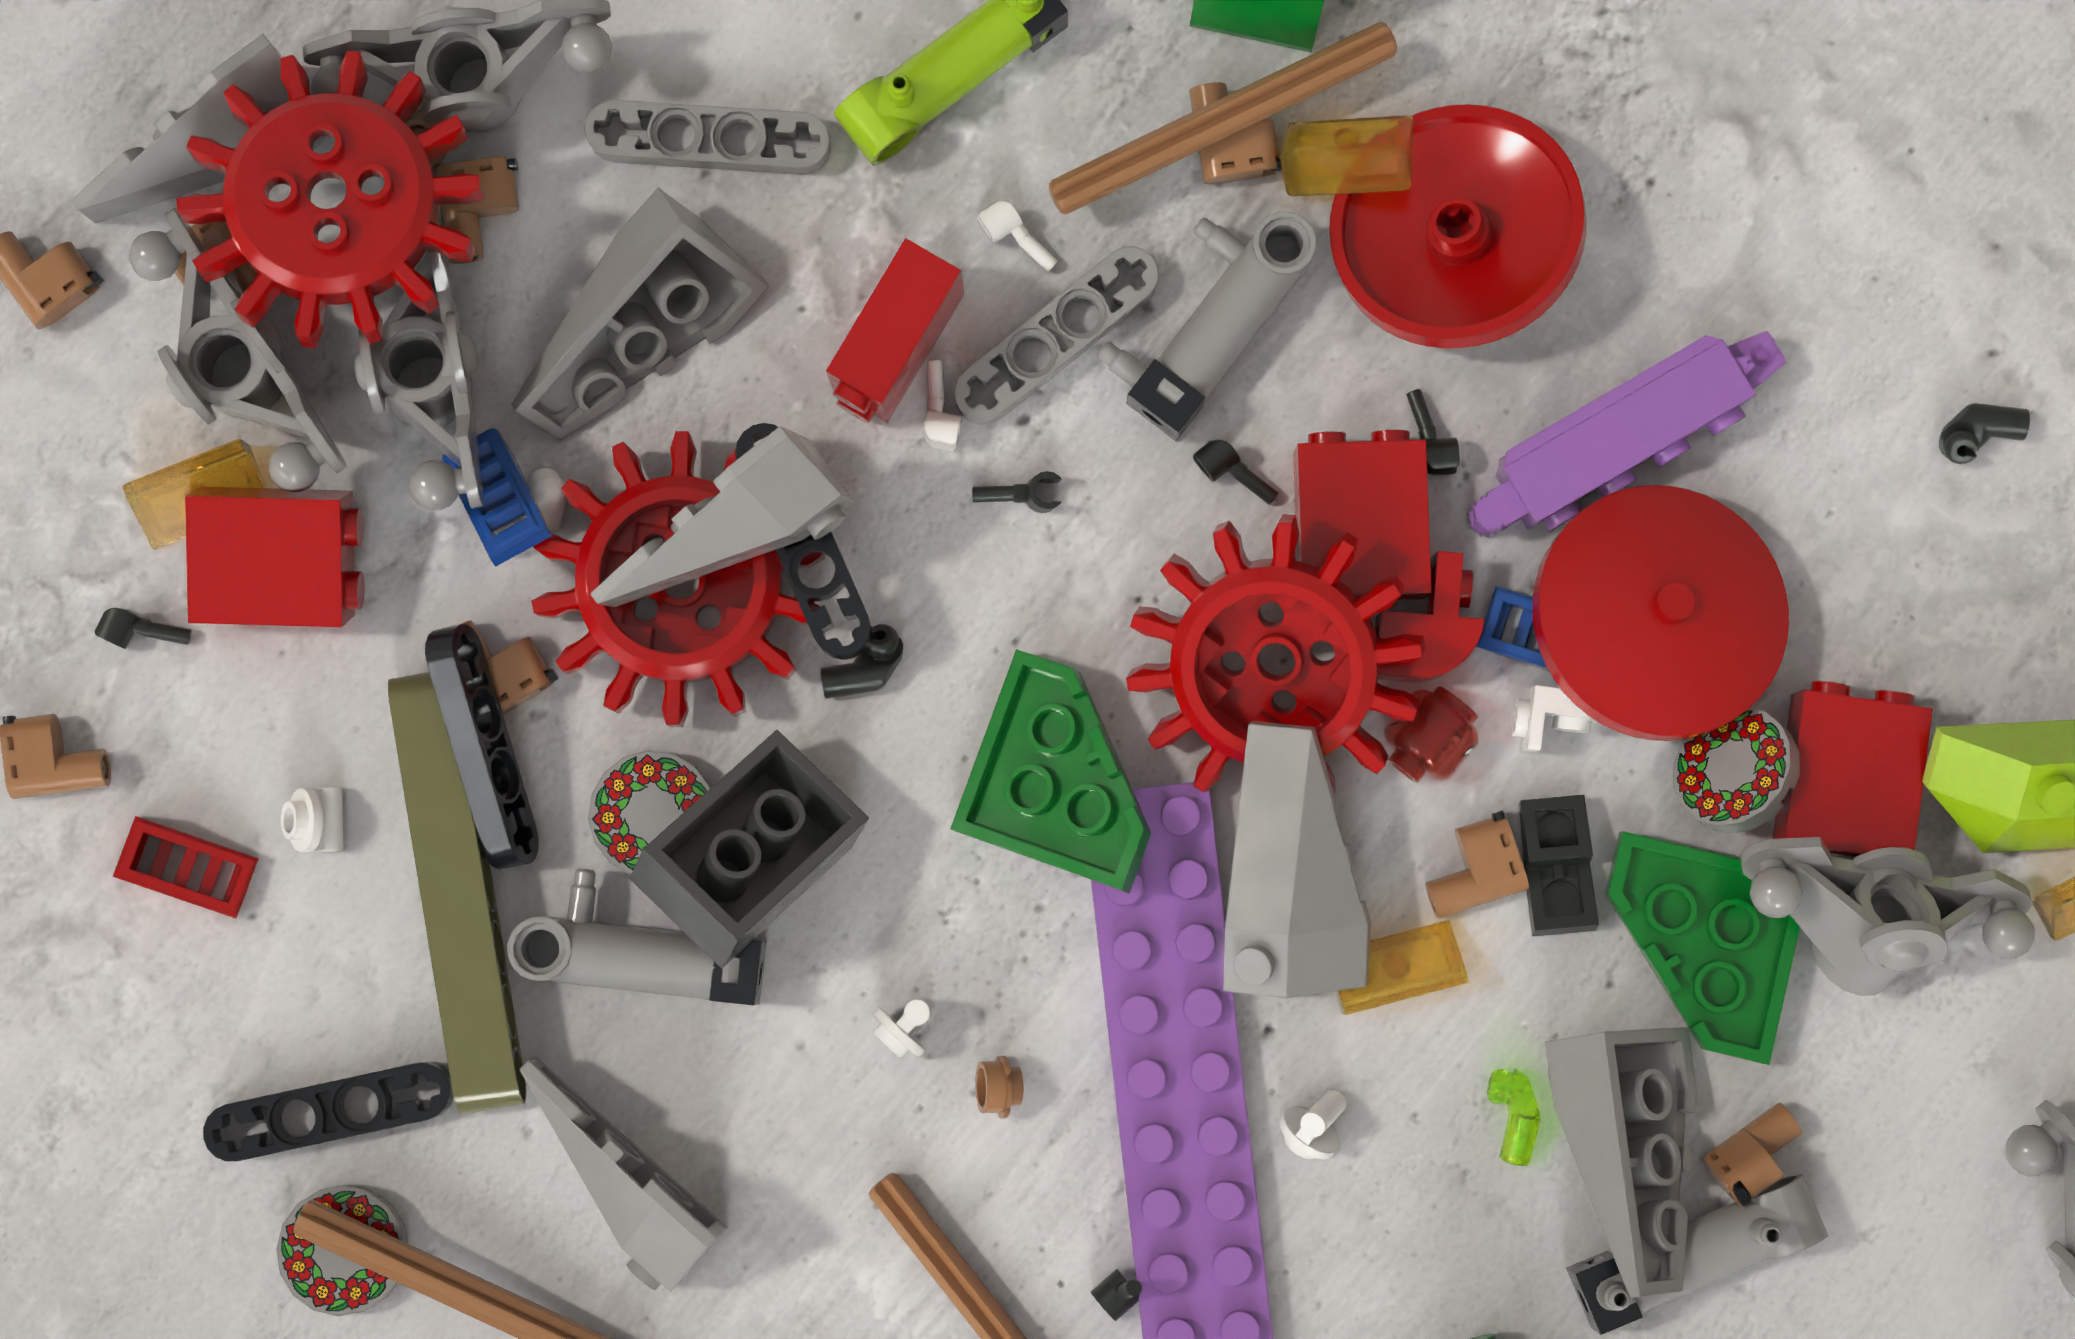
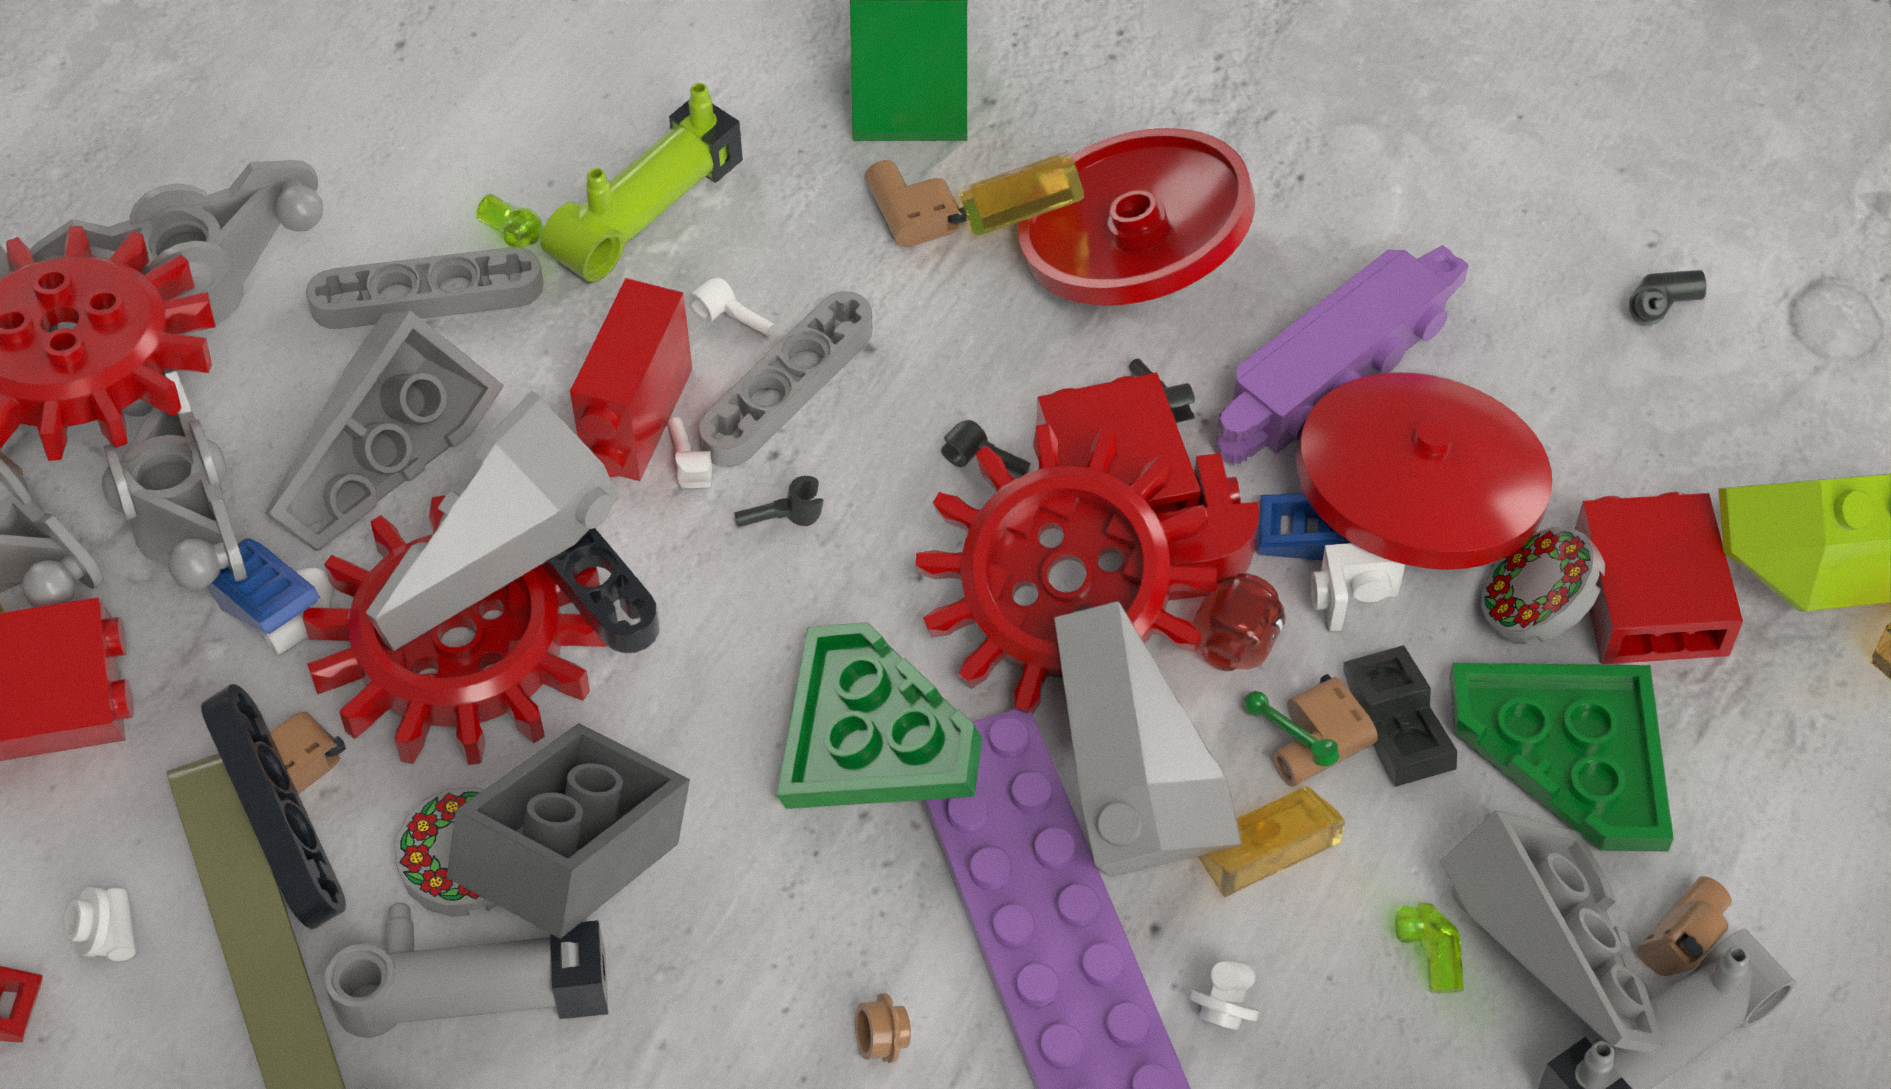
camera: 15 degrees left, 30 degrees down
medium nougat piece [435,157,519,264] -> none
pearl dark grey arm [820,624,903,699] -> none
white plate [873,999,932,1058] -> none
medium nougat axle [1049,22,1398,214] -> none
light grey piece [1097,211,1316,441] -> none
light grey piece [1740,837,2035,996] -> none
none -> clear neon green arm [476,194,543,248]
none -> green hinge [1243,690,1340,766]

